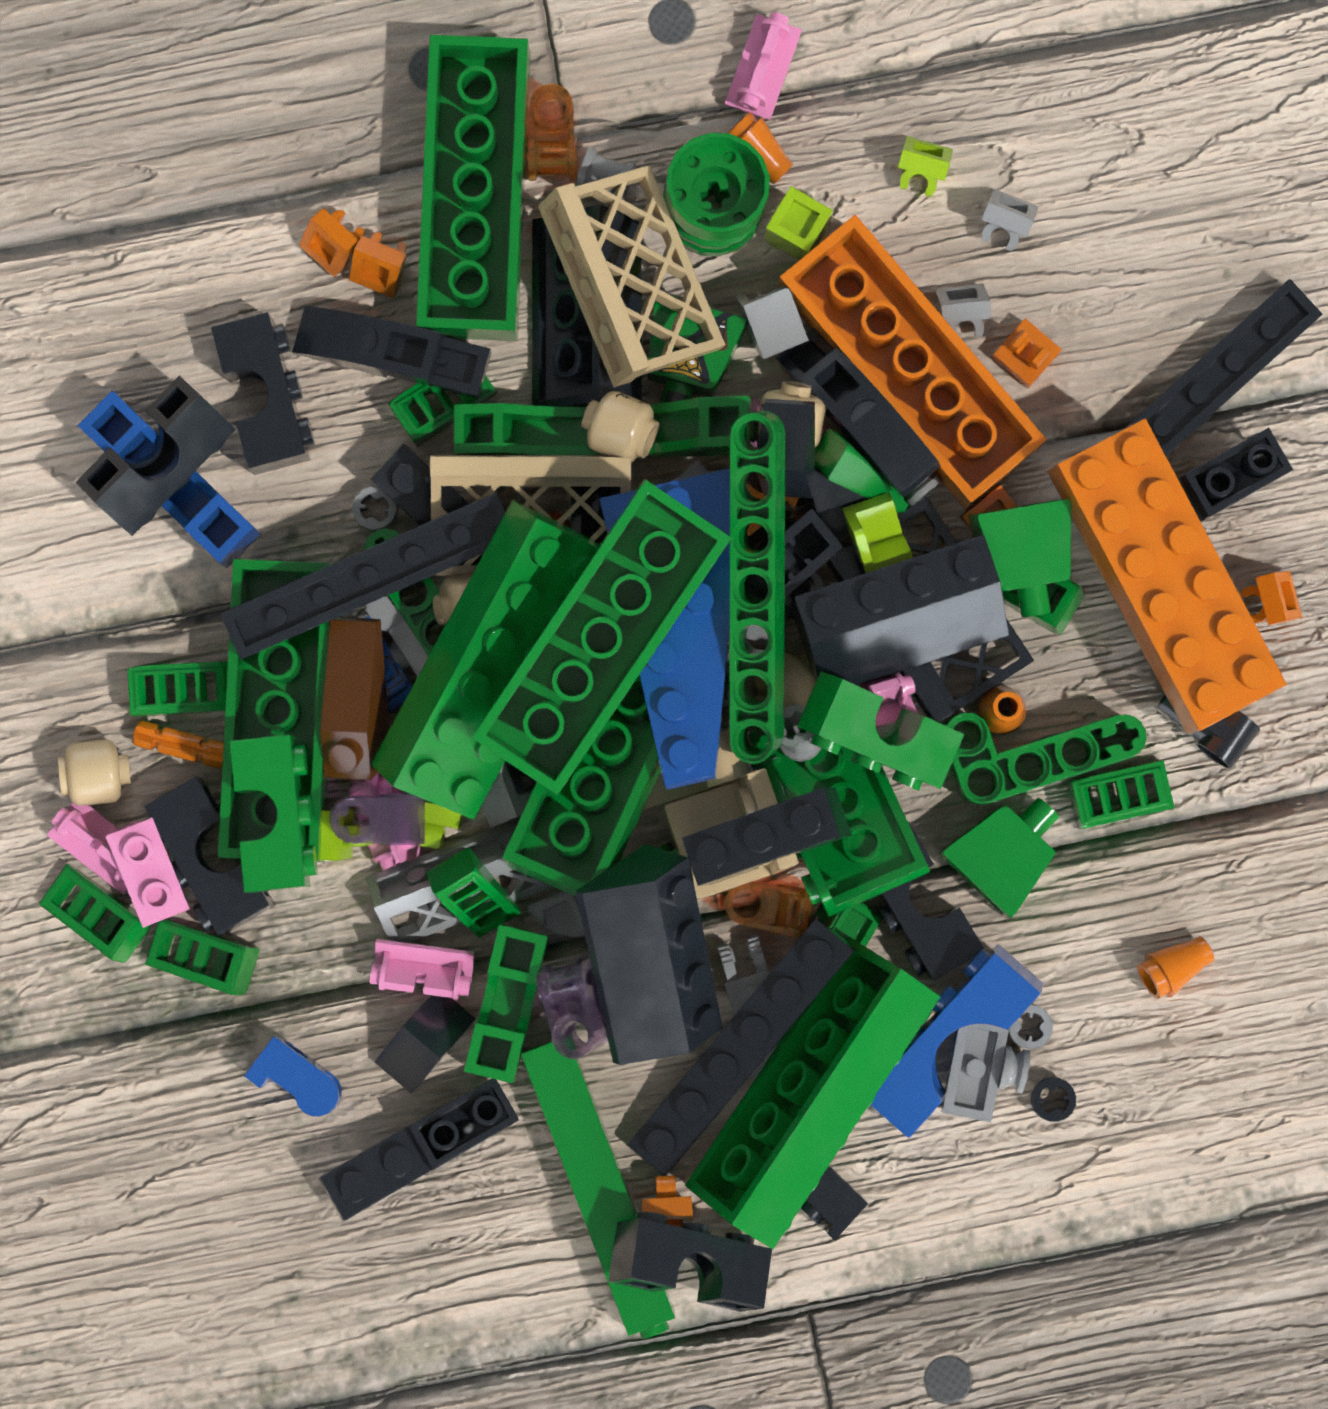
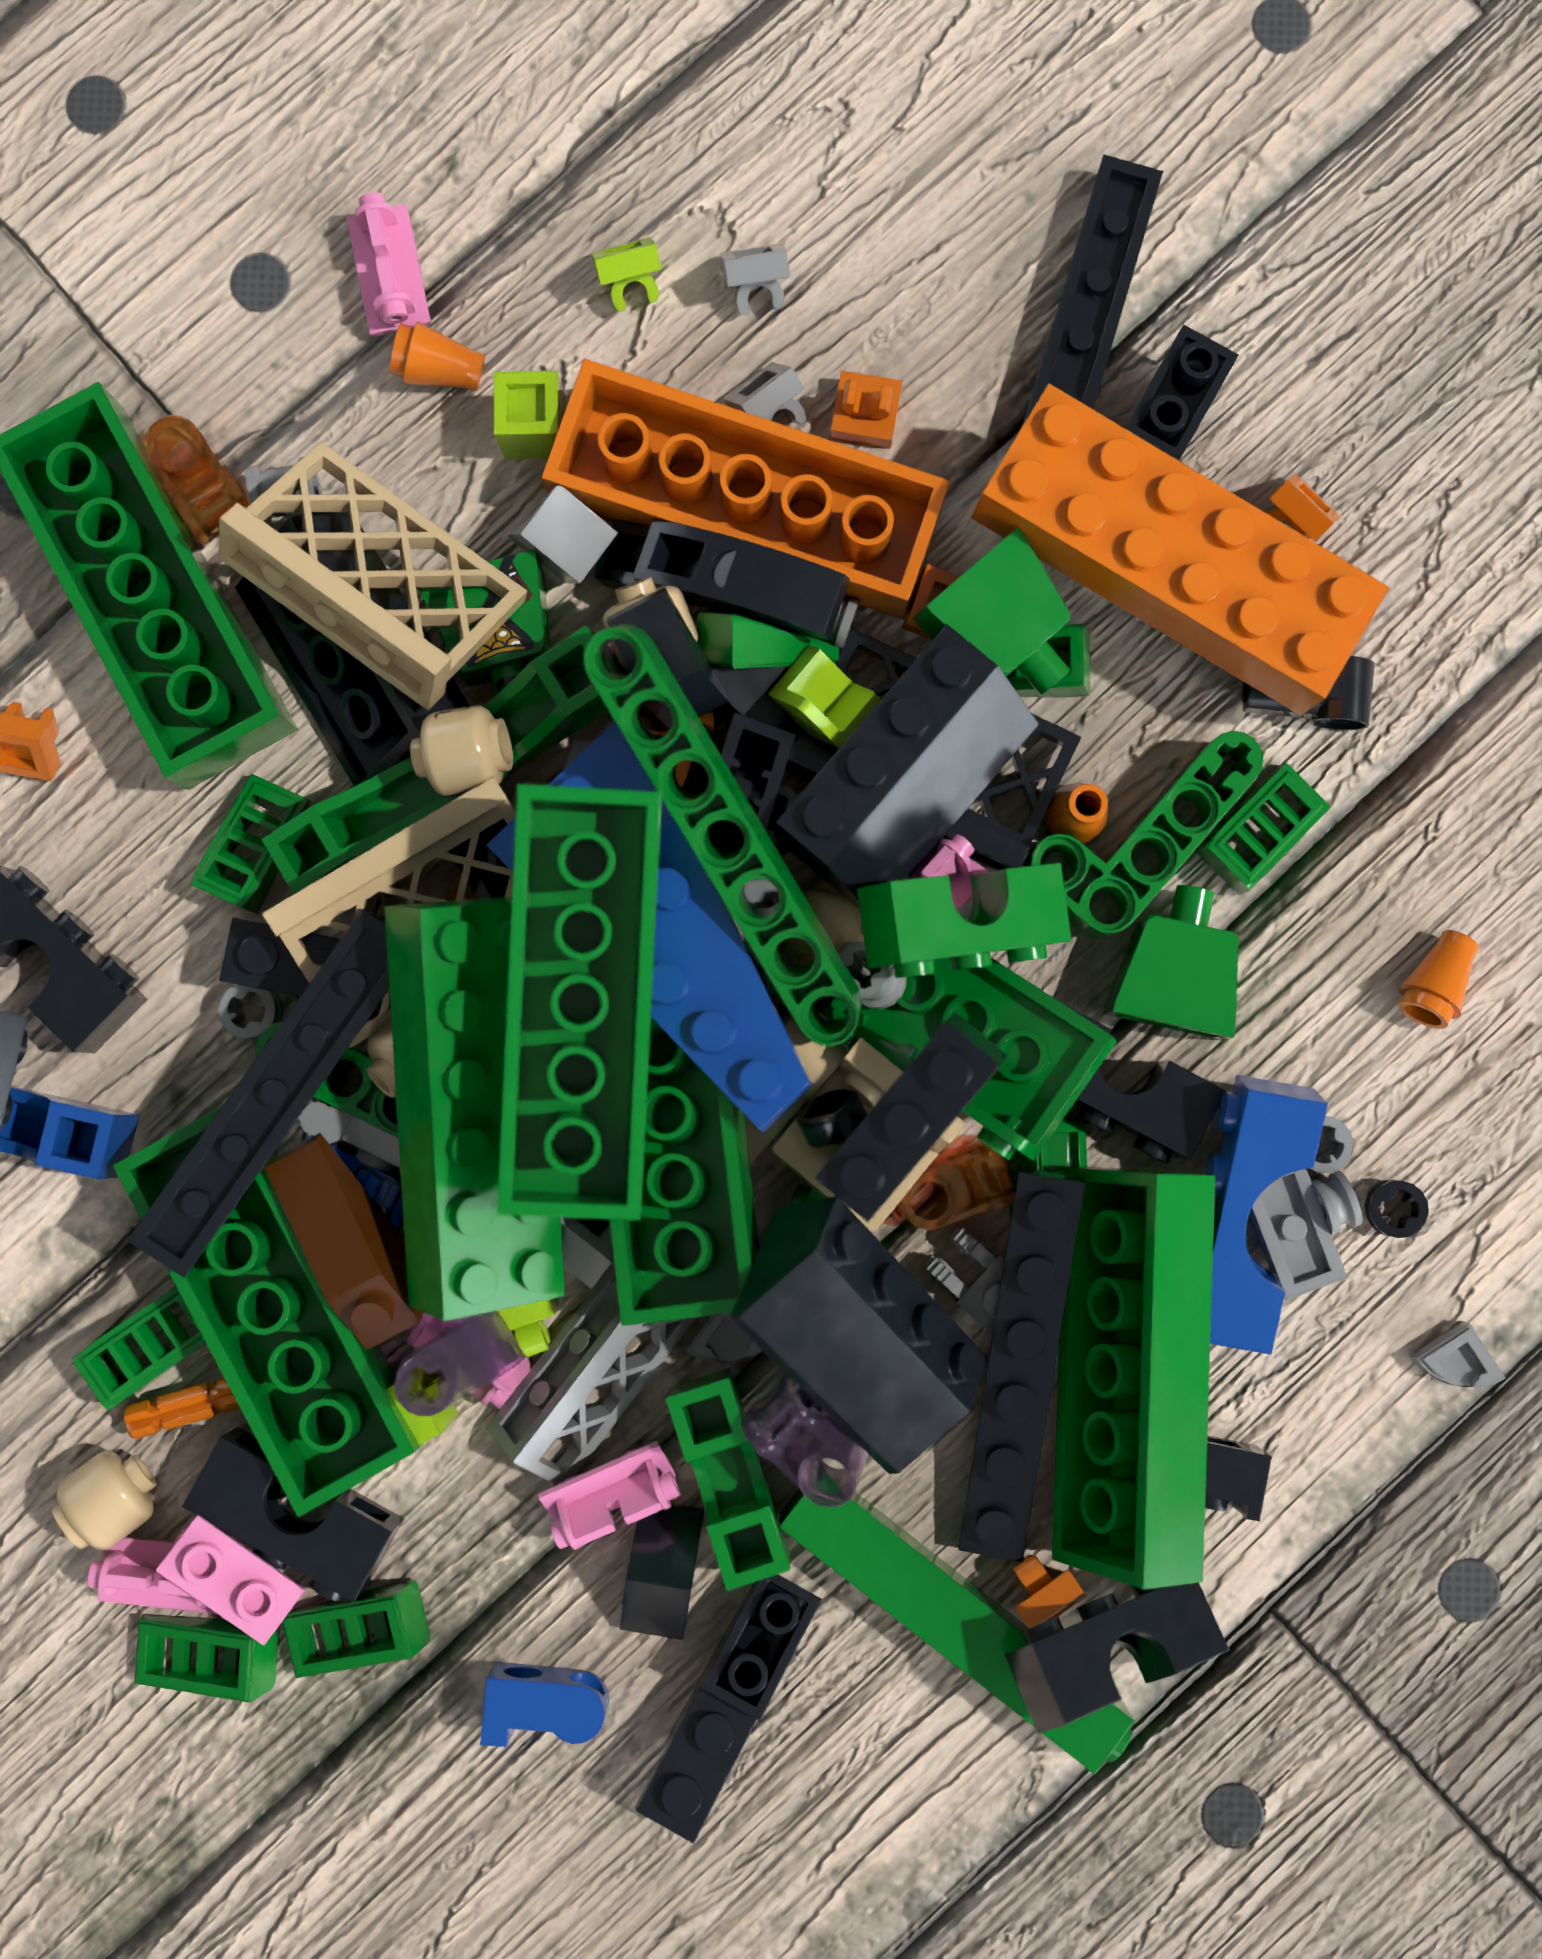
camera: 30 degrees left, 0 degrees up
green arch [229,735,318,893] -> none
black slope [292,305,492,399] -> none
orange tile [349,232,407,298] -> none
green slope [427,847,520,938] -> none
green wheel [663,132,770,256] -> none
none -> black tile [797,1089,867,1147]
none -> light grey tile [1410,1321,1506,1387]

